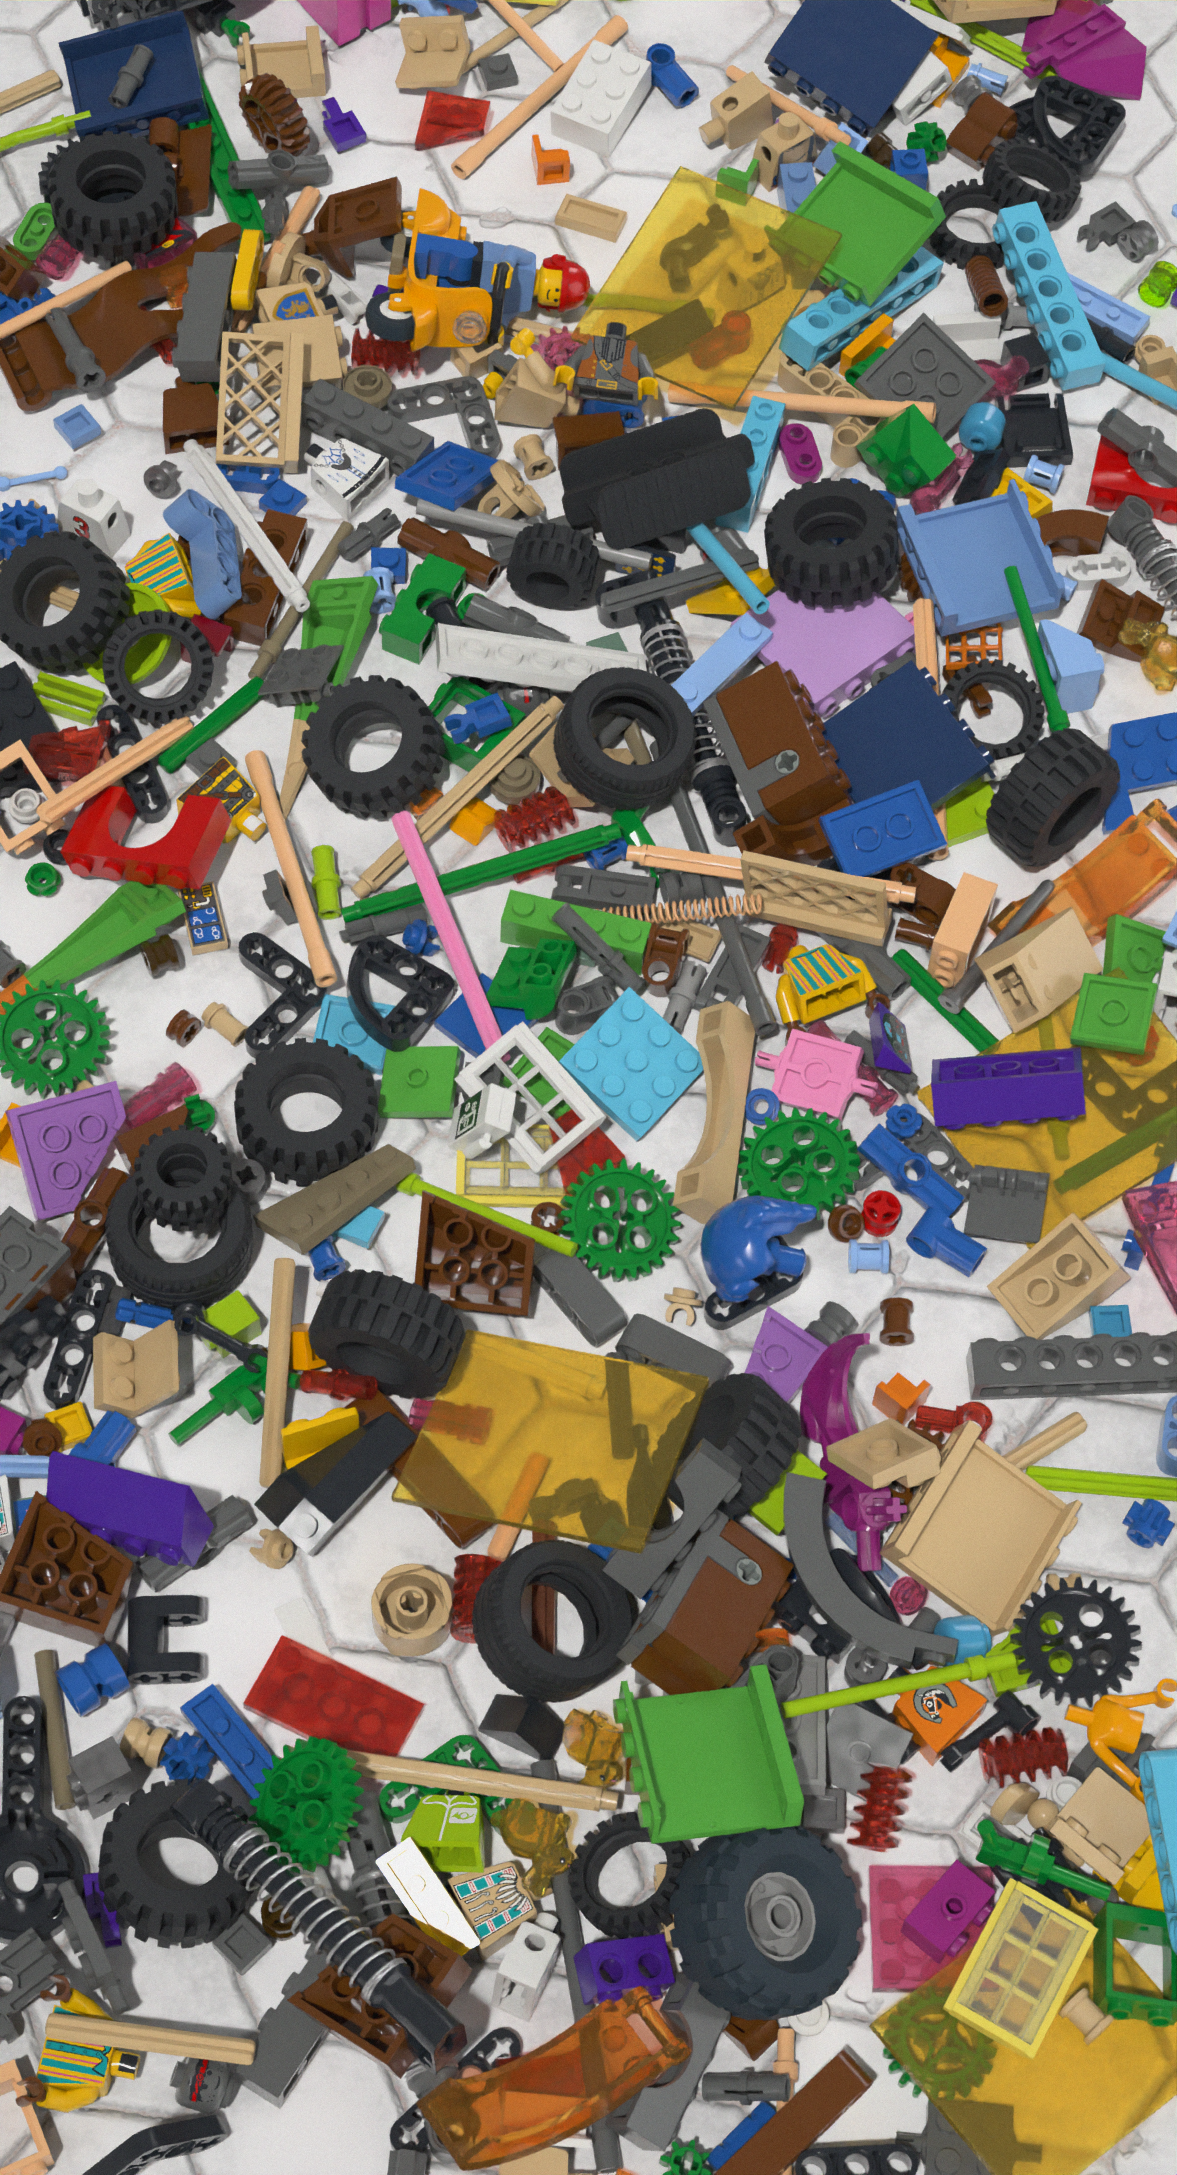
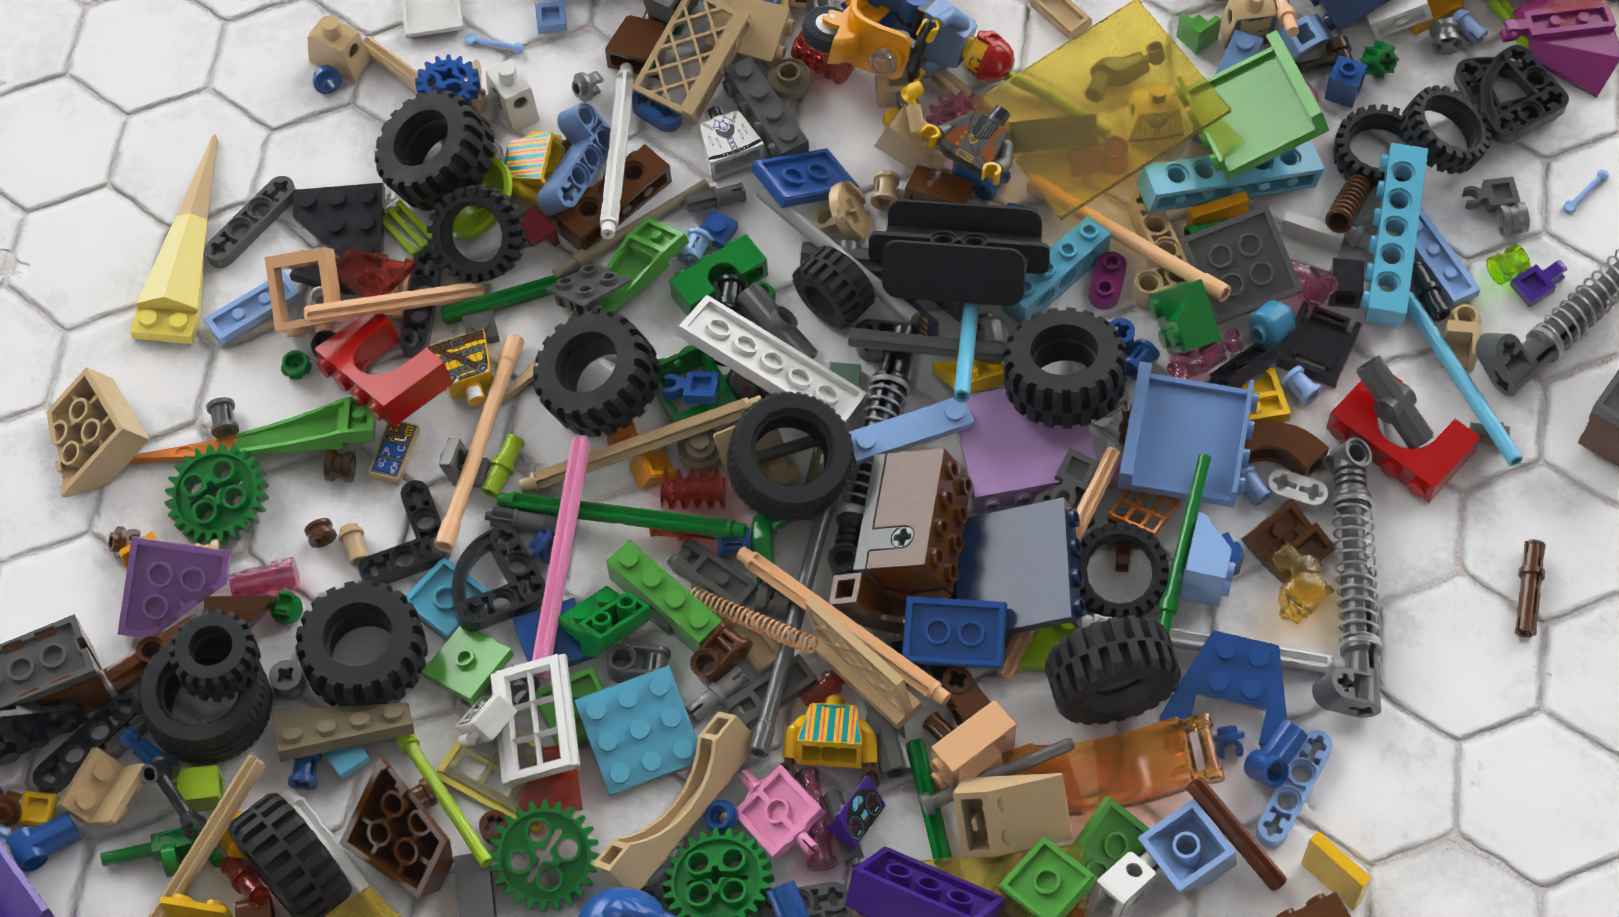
camera: 35 degrees right, 0 degrees up
blue plate [258,479,307,516] -> none
dark grey beam [387,376,500,459] -> none
reddish brown piece [397,517,501,590] -> none
dark grey pin [551,902,644,992] -> none
blue plate [885,1104,922,1139] -> none
reddish brown brick [946,92,1018,172] -> none
none -> dark grey plate [1050,448,1099,507]

